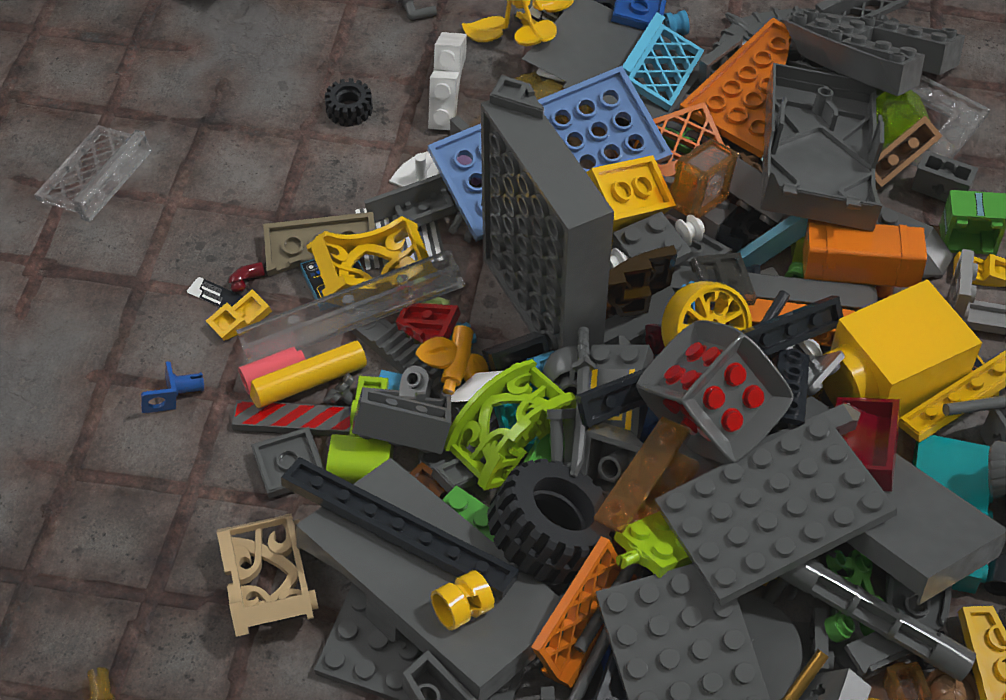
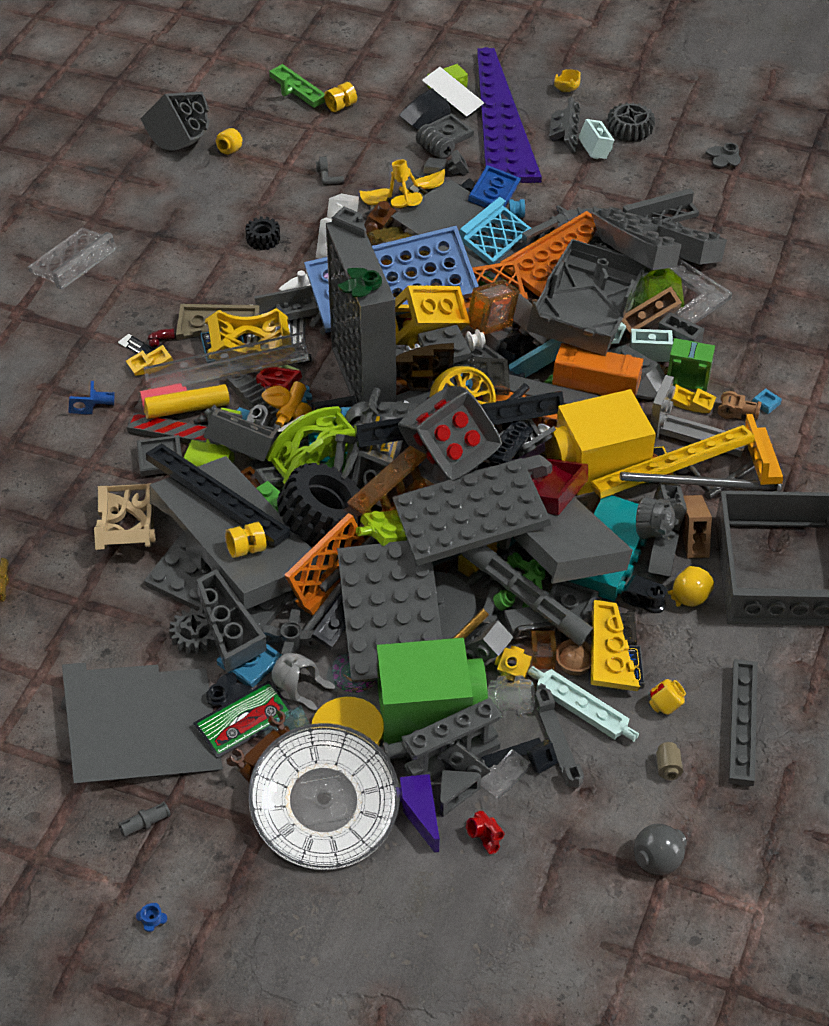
camera: 10 degrees right, 5 degrees down
none -> dark green plate [338,268,382,297]
none -> reddish brown torso [364,201,396,246]
none -> light aqua brick [629,329,673,362]

